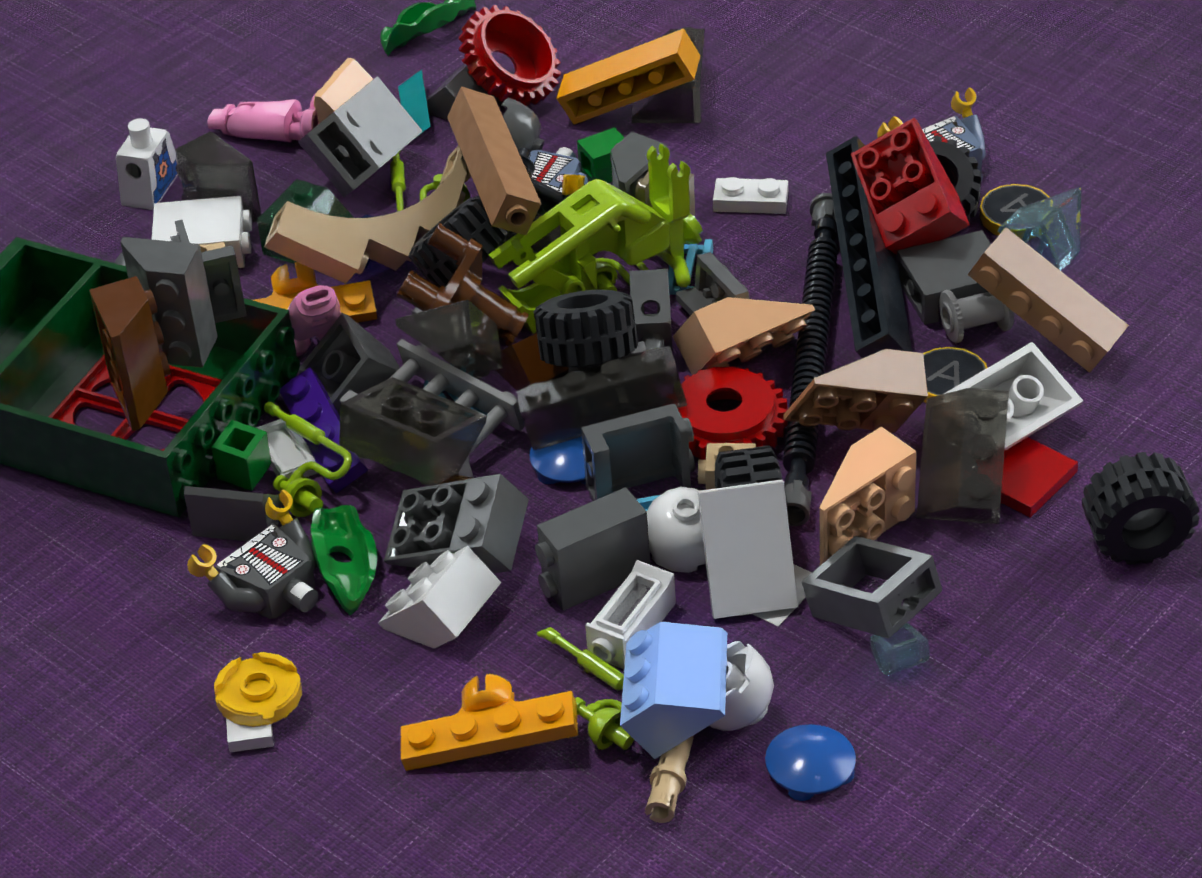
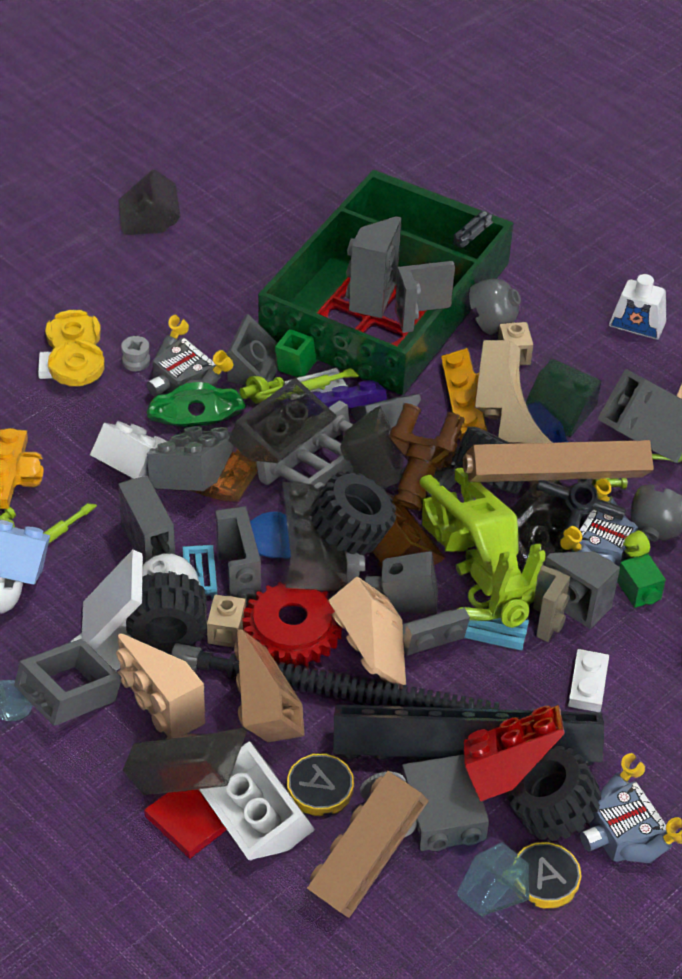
camera: 90 degrees right, 5 degrees up
reddish brown slope [89,276,171,431] -> none
white panel [152,196,252,268] -> none
clear smoke slope [175,131,262,222] -> none
bright pink piece [287,285,341,357] -> none
white window [585,560,676,669] -> none
black tyre [1082,452,1200,565] -> none
none -> yellow tile [45,310,101,349]
none -> light grey wheel [121,336,150,371]
none -> black axle [452,211,493,248]
none -> lime hinge [623,530,650,557]

